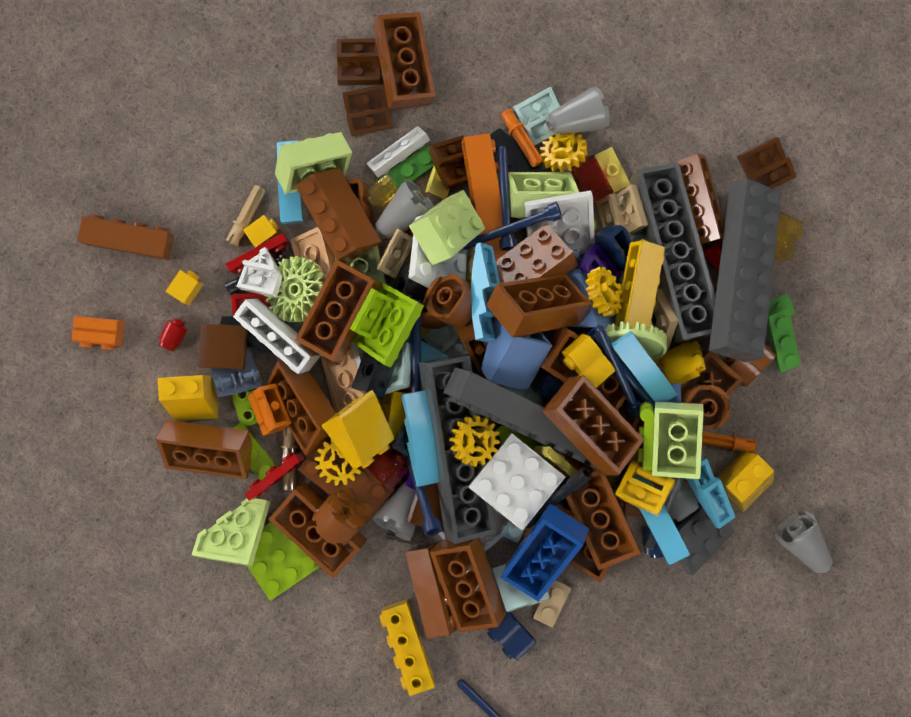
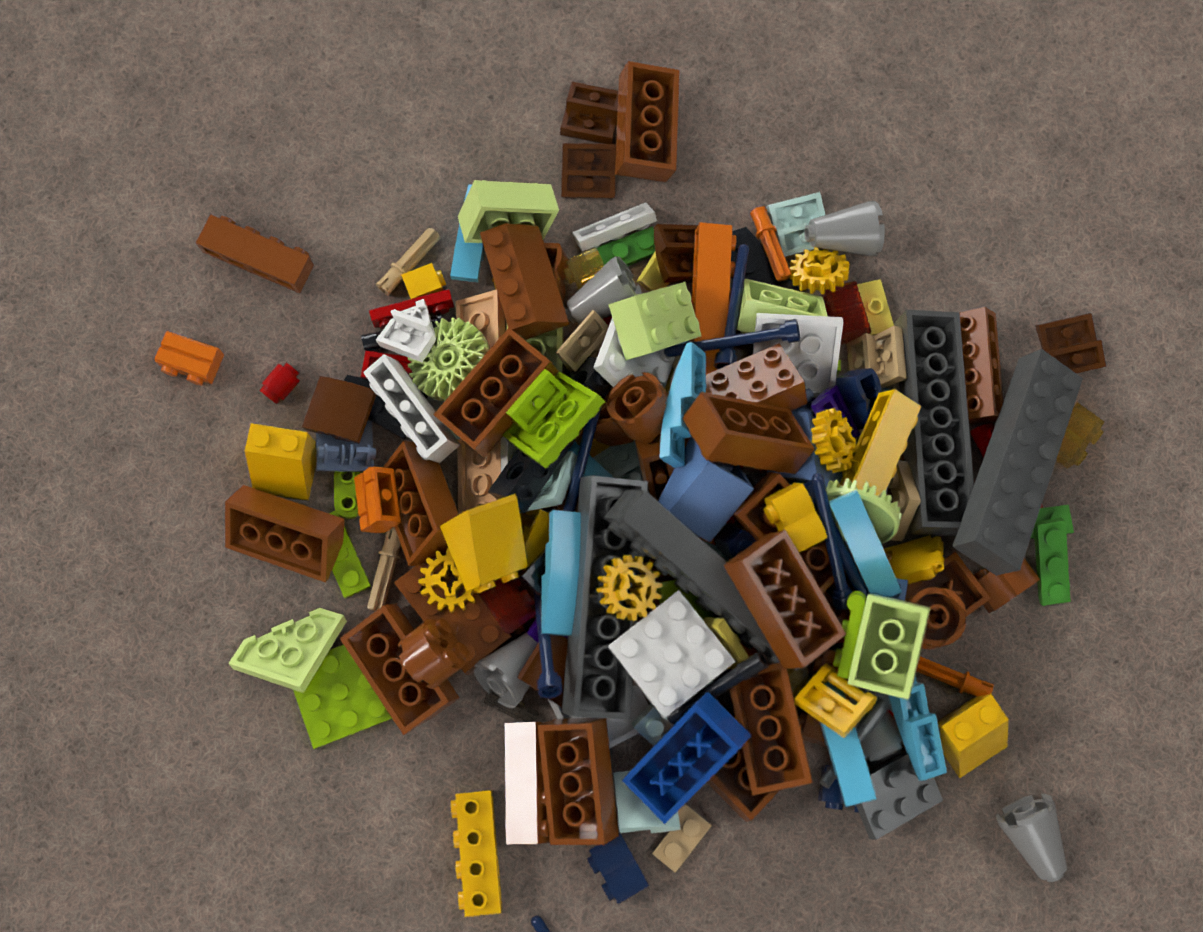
camera: 10 degrees right, 10 degrees down
yellow brick [165,270,204,305] -> none
red plate [244,452,306,501] -> none

